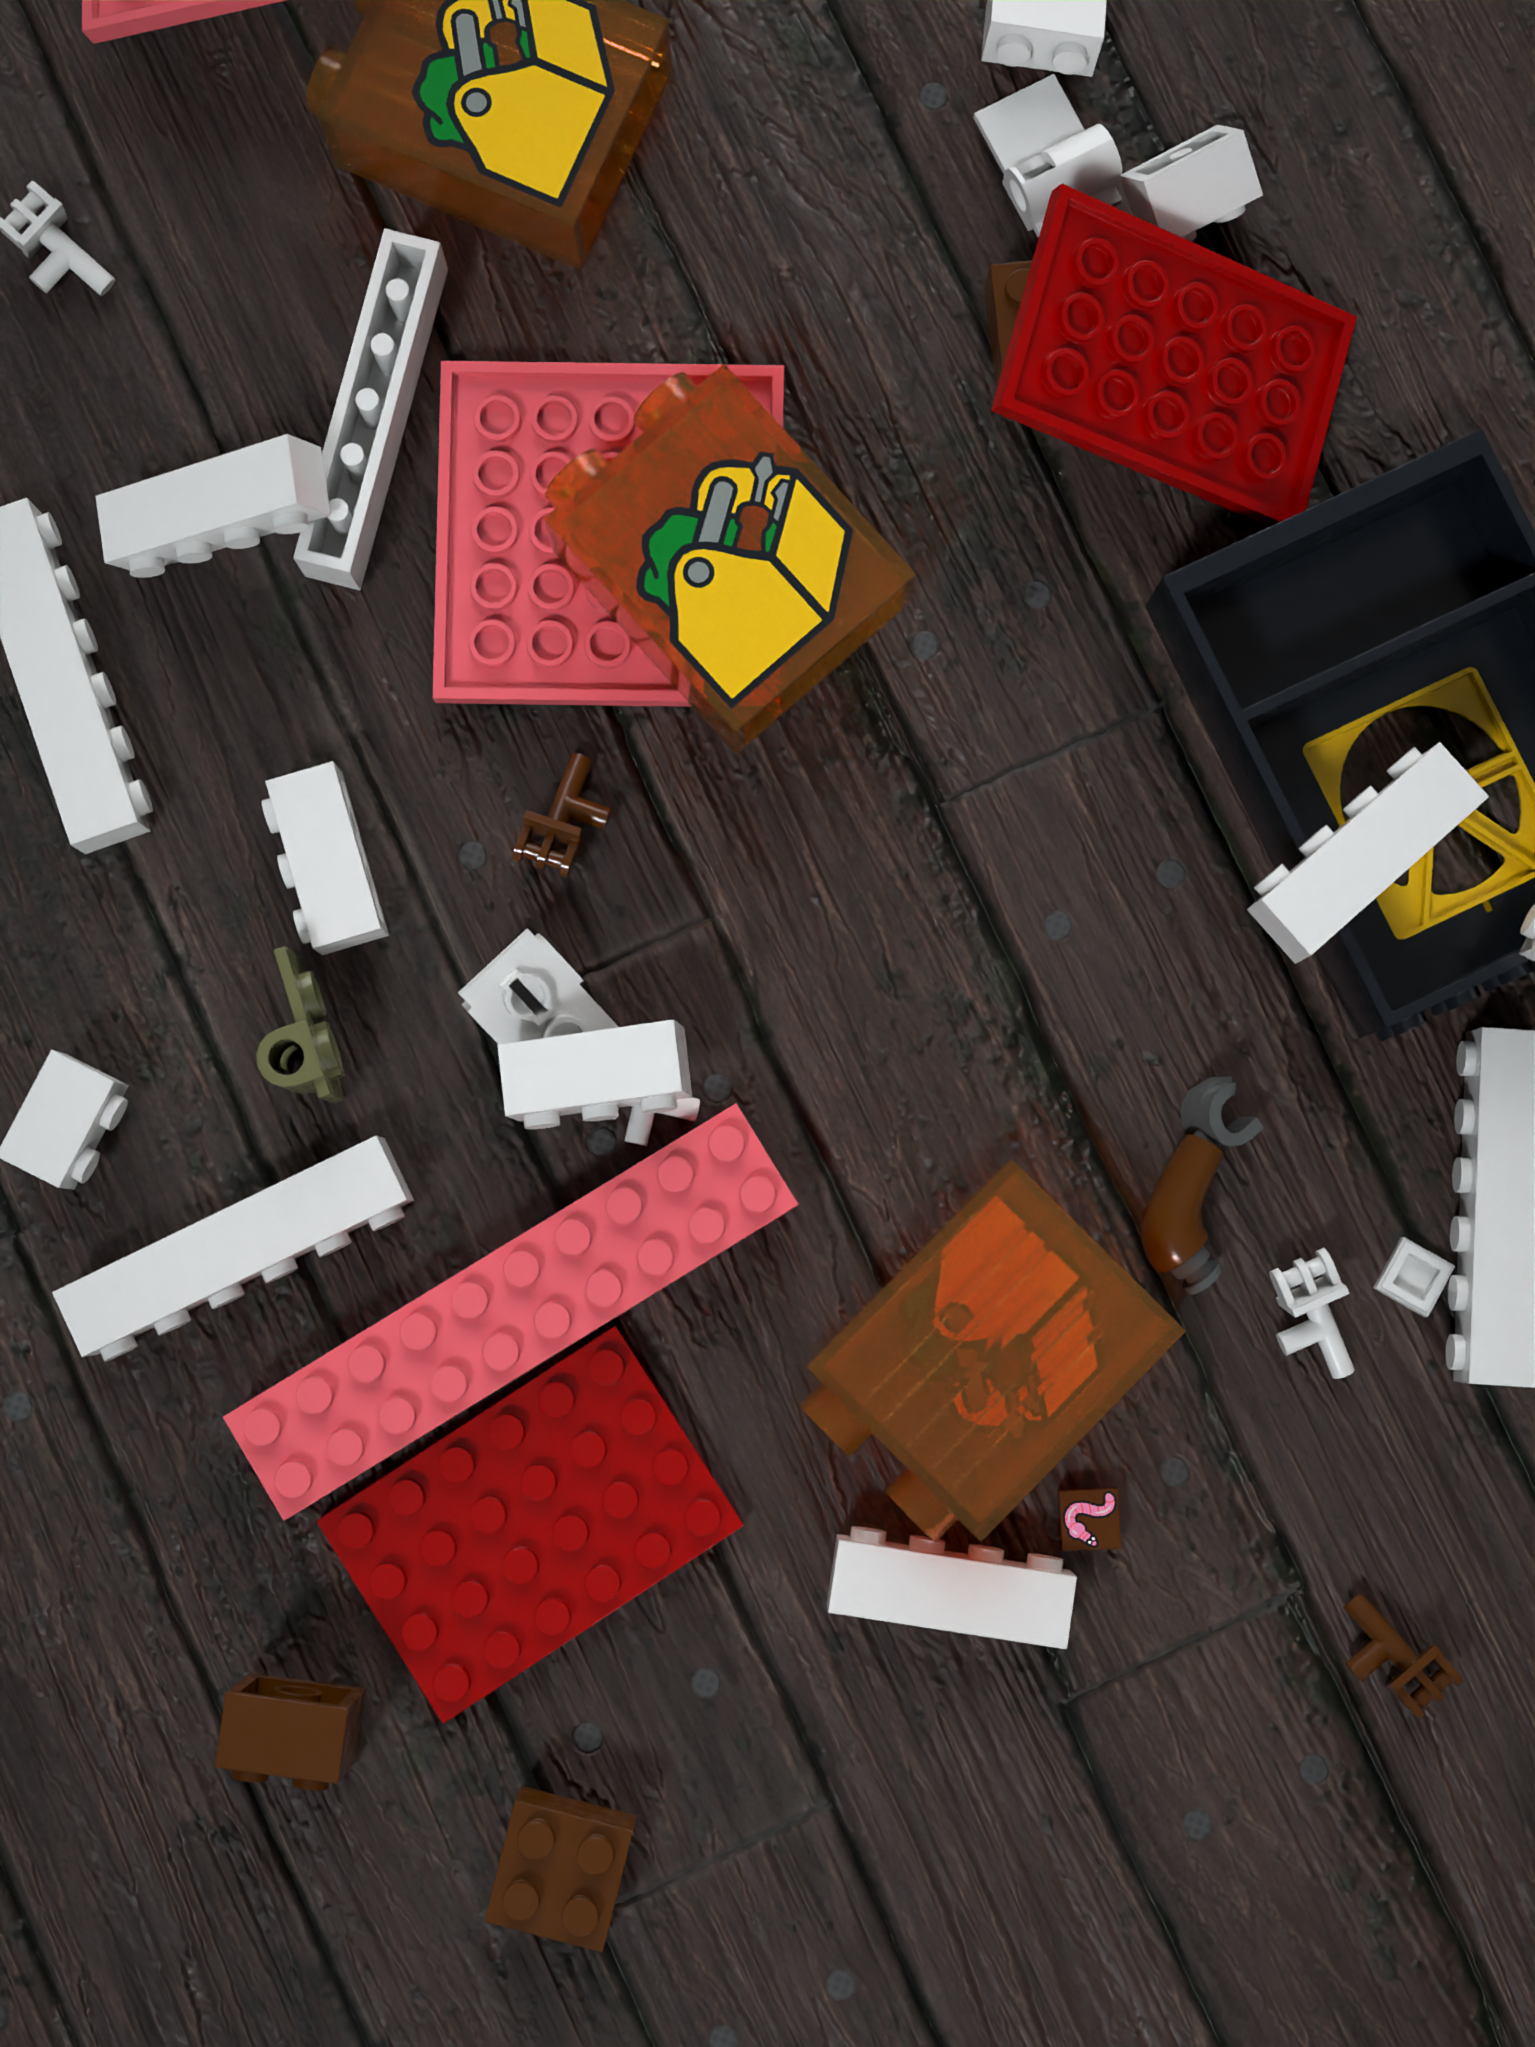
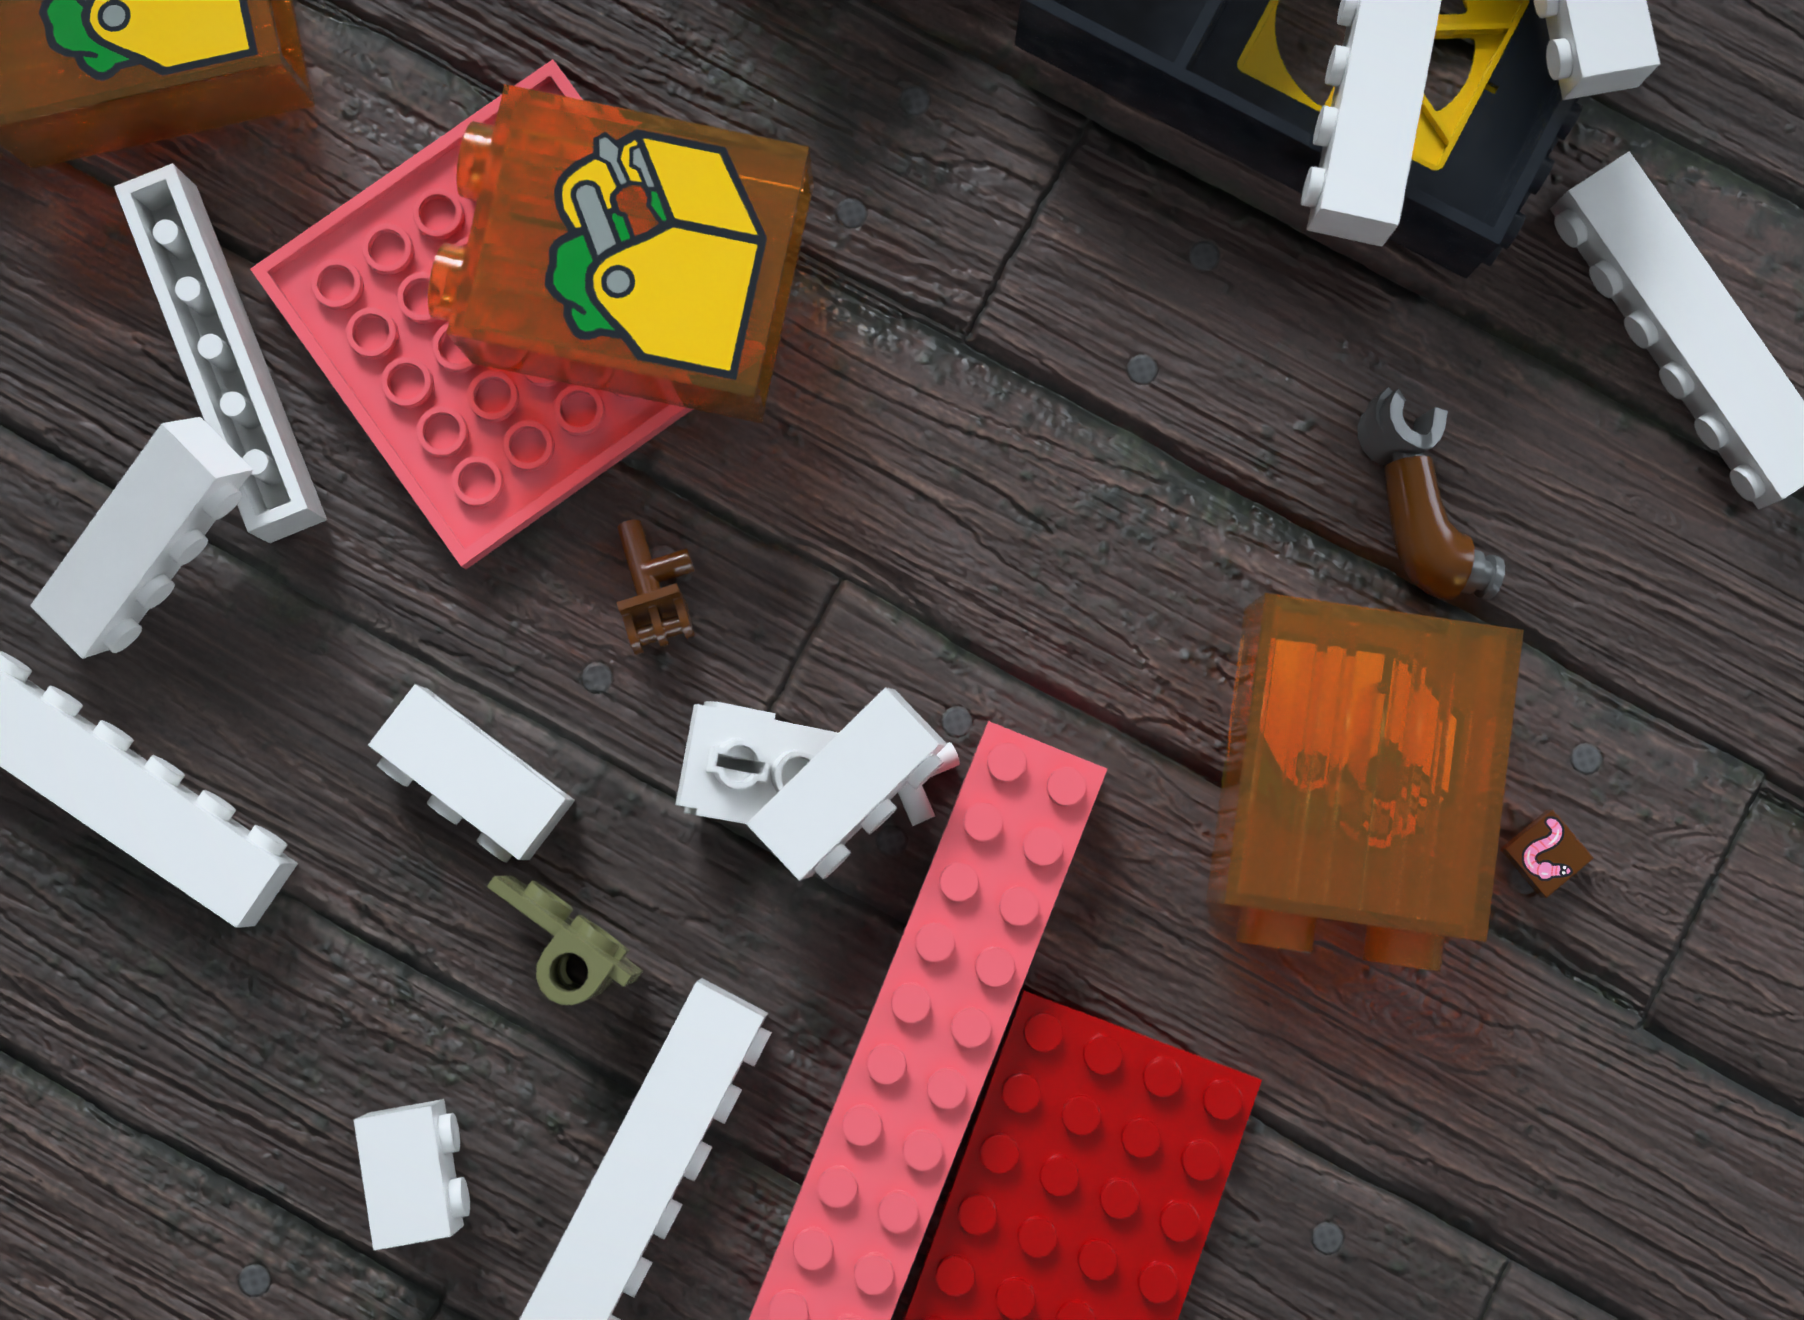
camera: 35 degrees left, 0 degrees up
white brick [827,1526,1077,1649] -> none
white arm [1269,1248,1355,1379] -> none
white tile [1373,1237,1455,1317] -> none

